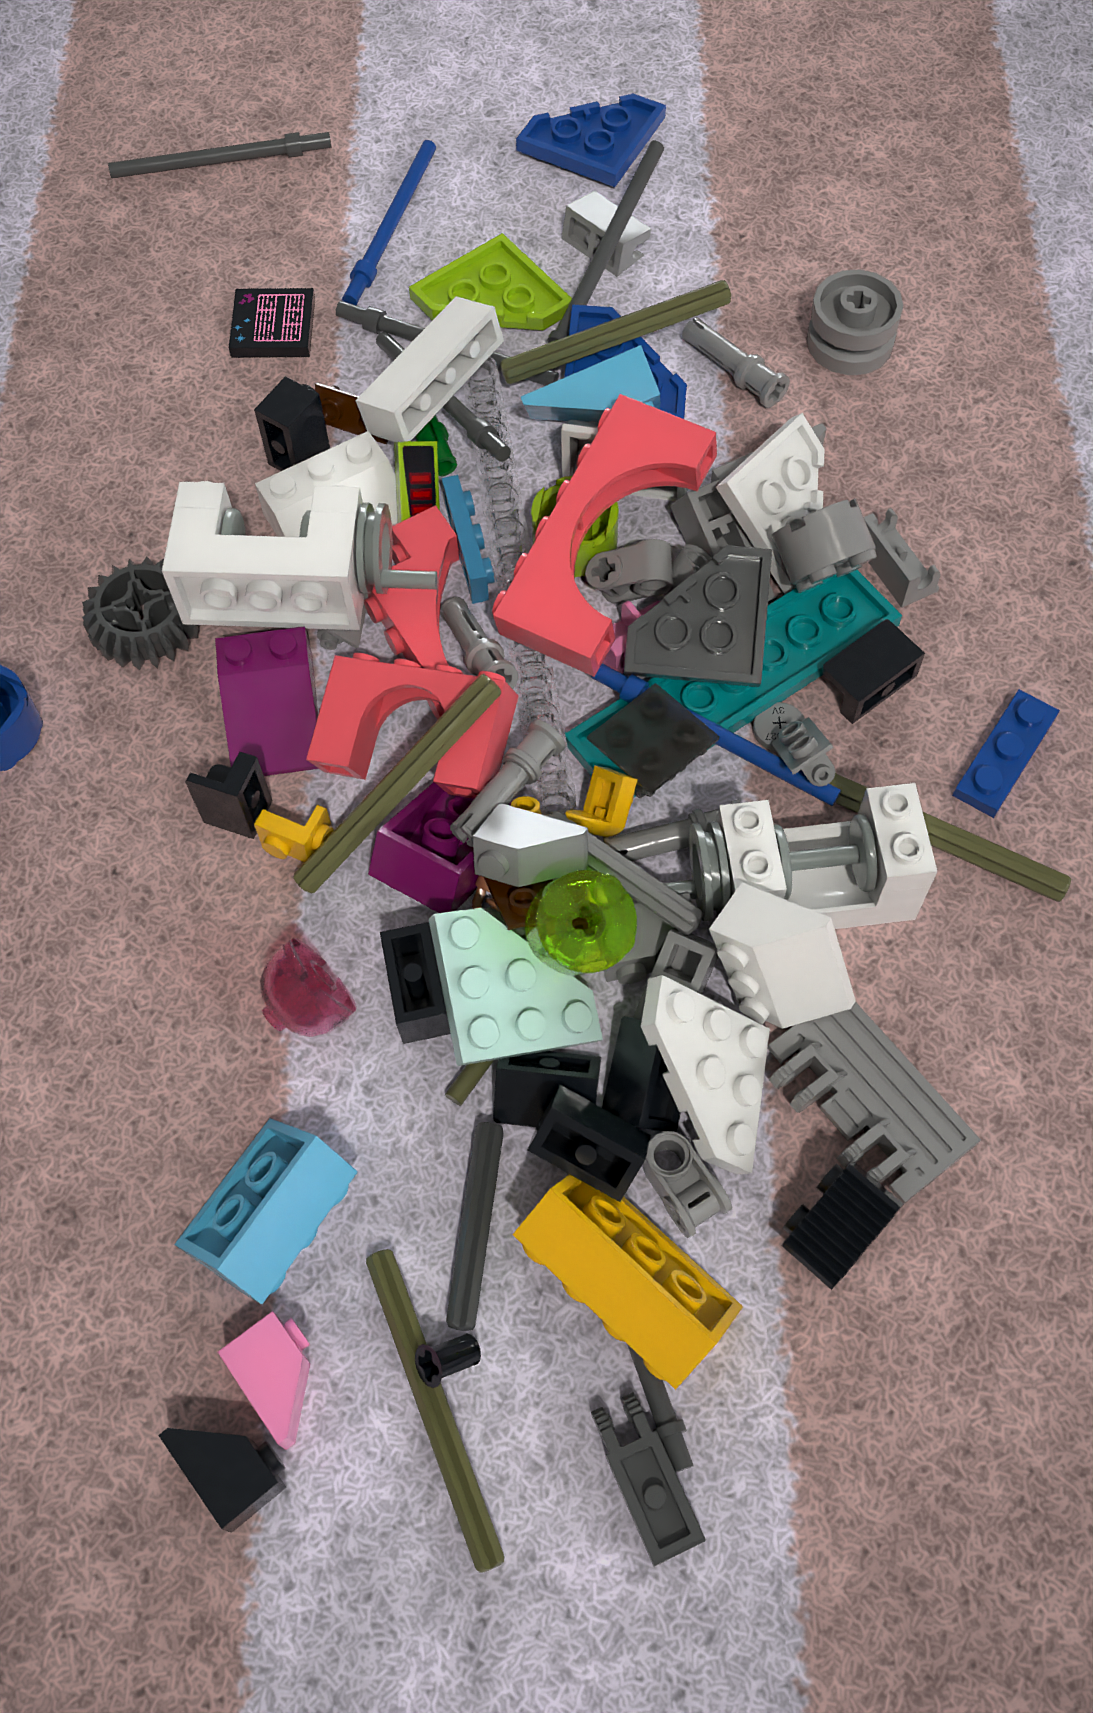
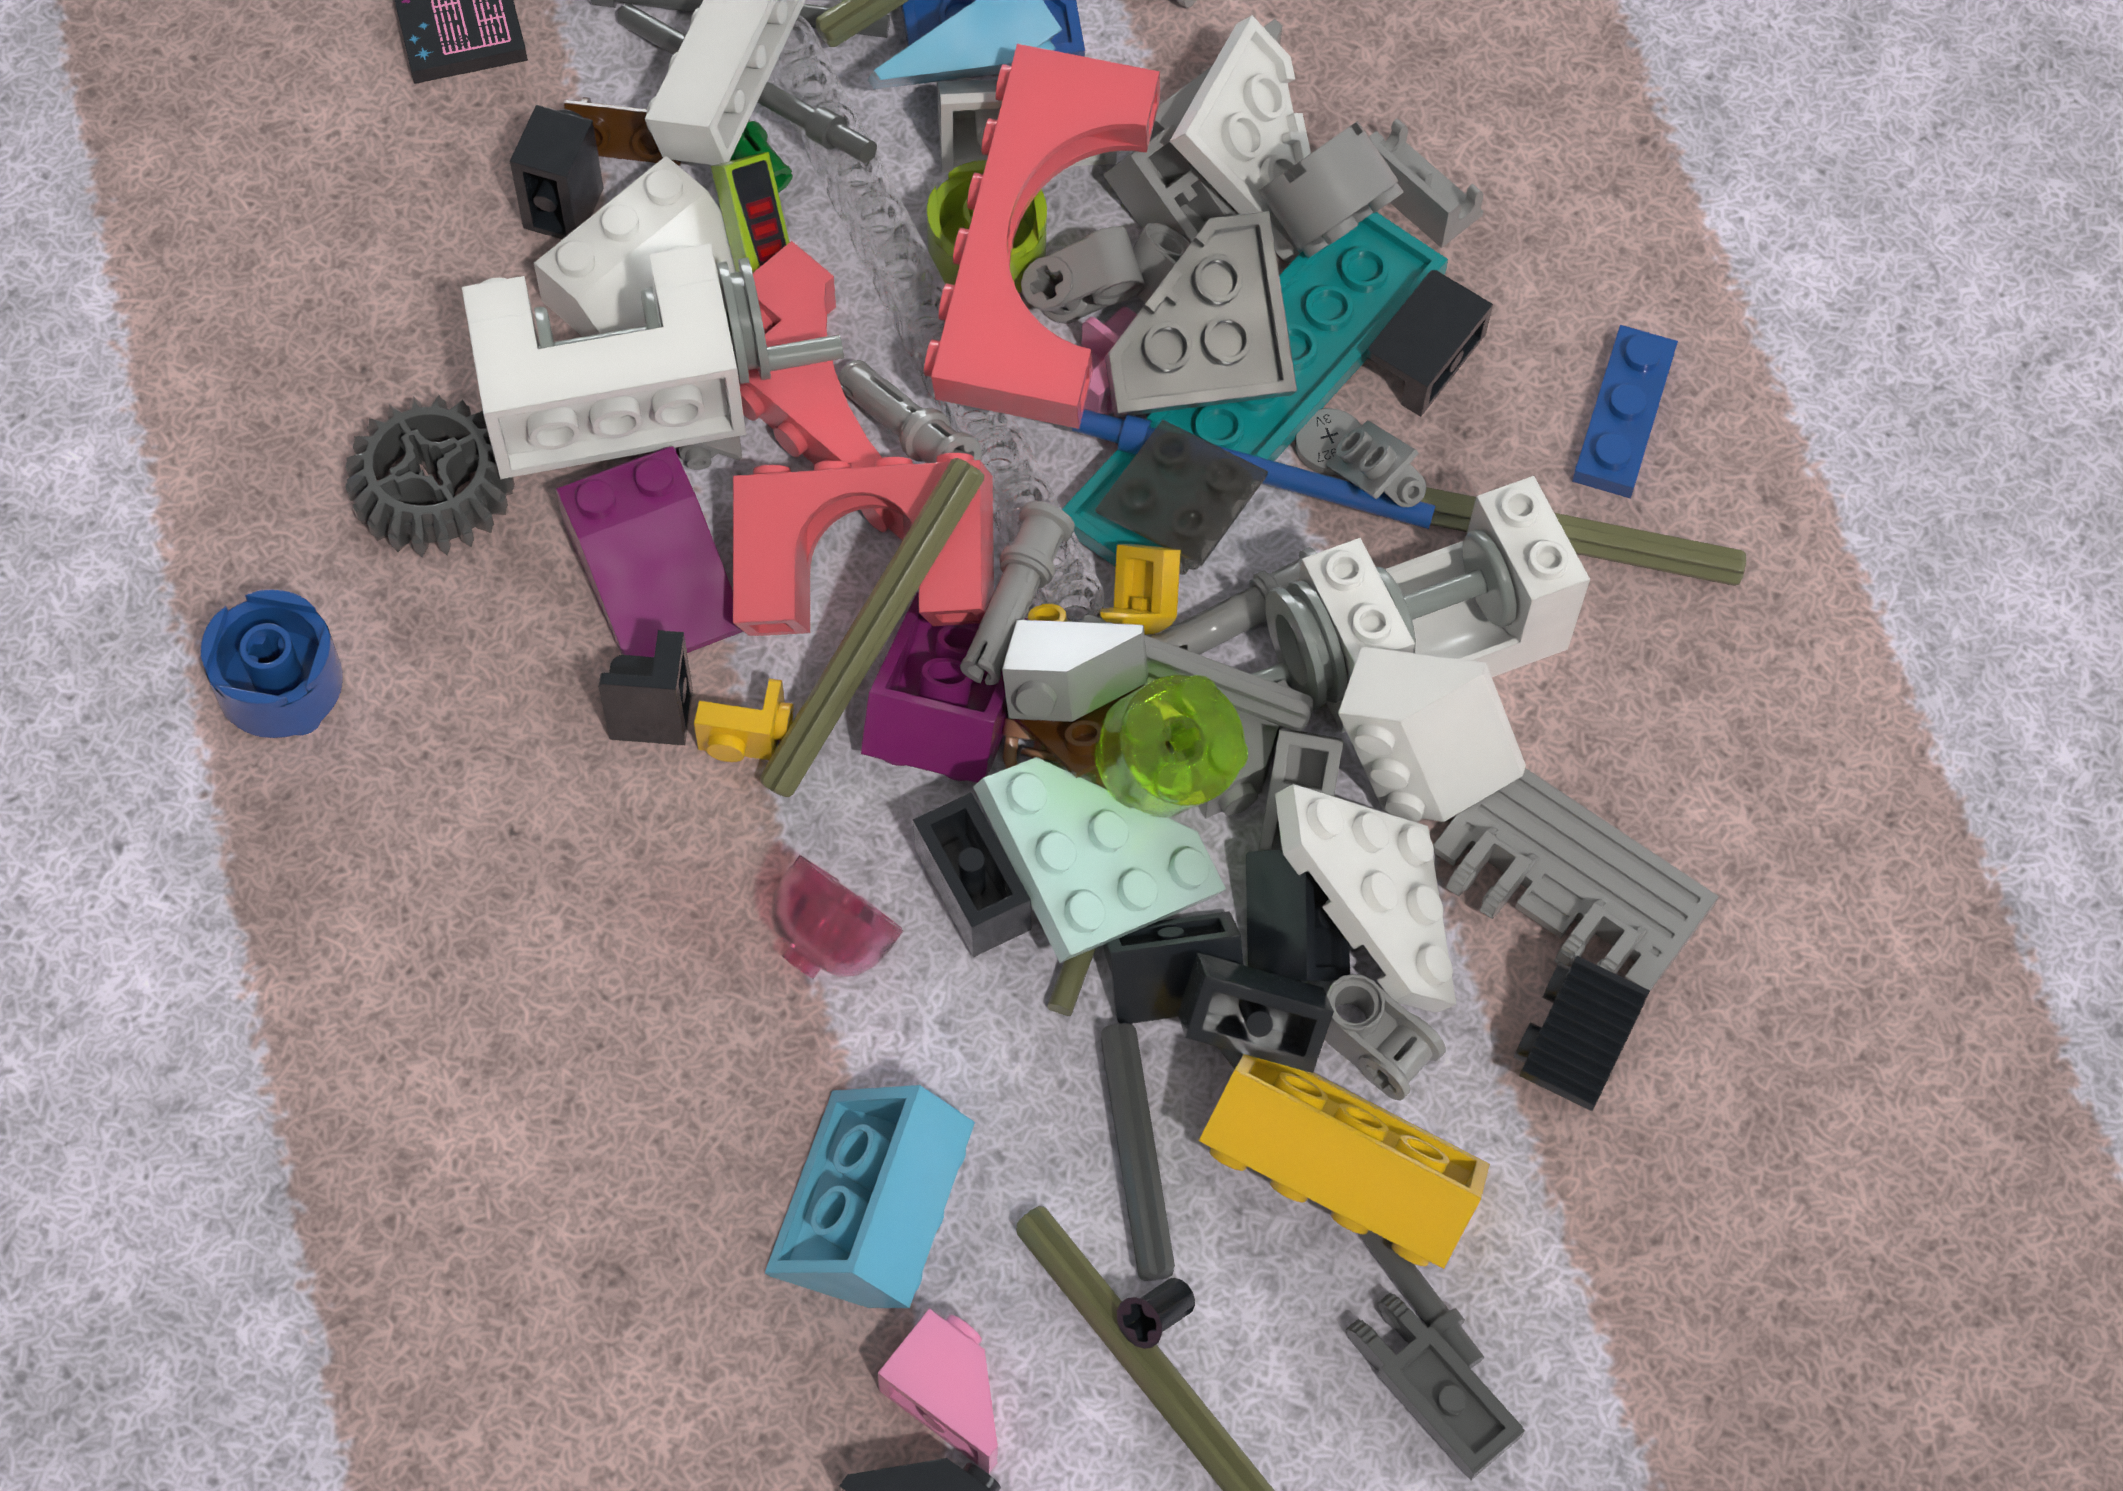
camera: 20 degrees left, 0 degrees up
dark azure plate [441,475,495,604] -> none

